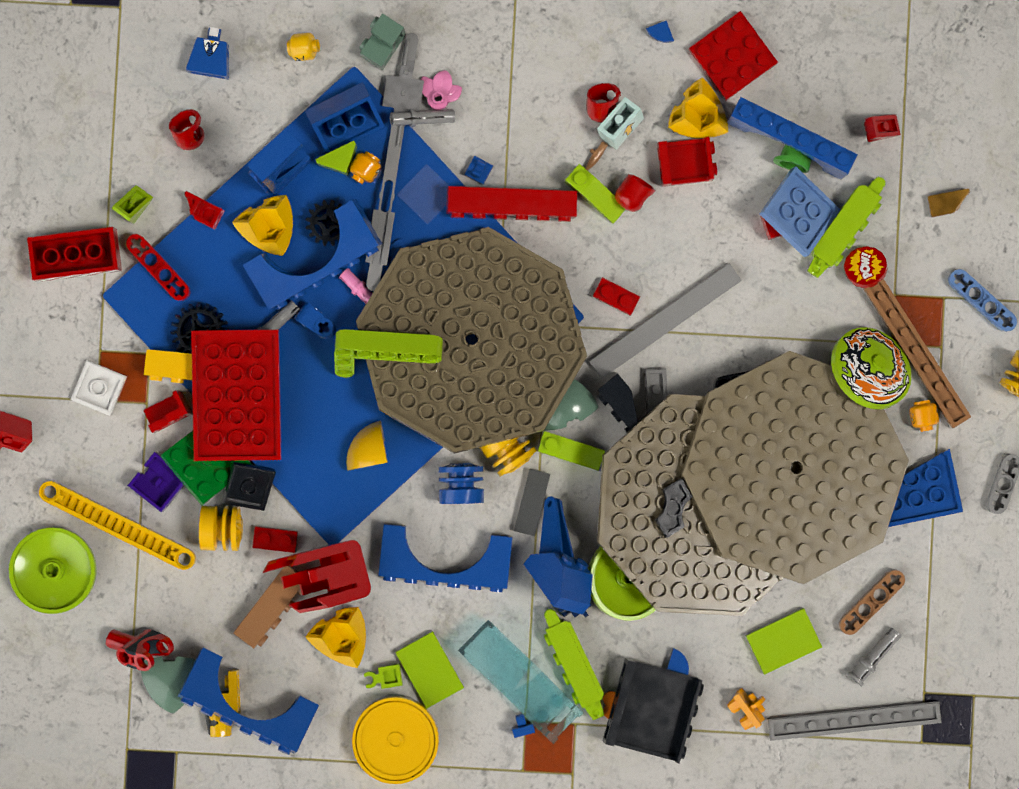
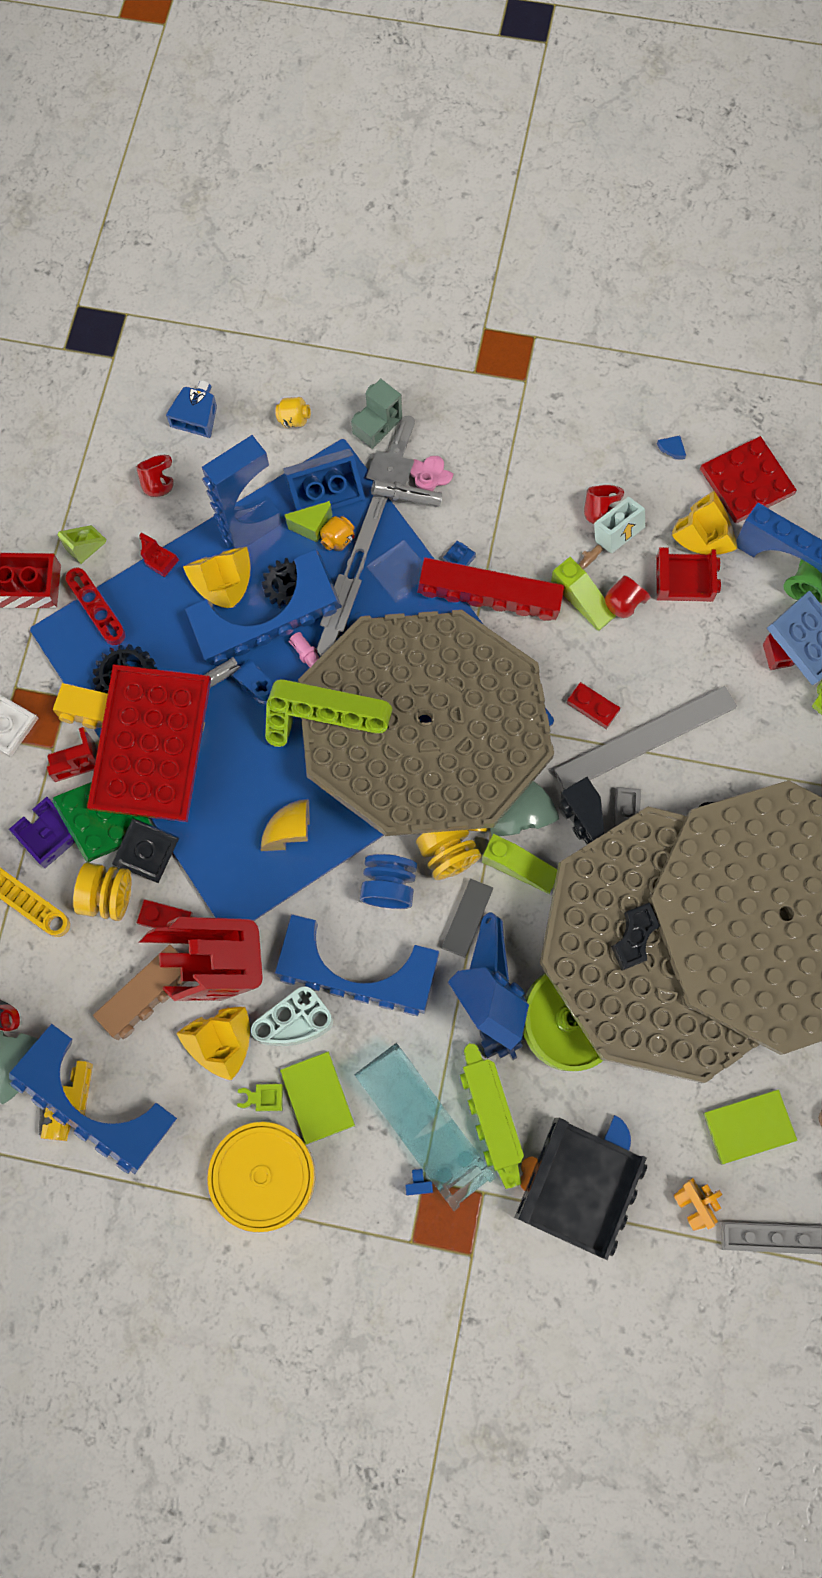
camera: 15 degrees right, 15 degrees down
none -> light aqua beam [251,986,333,1046]

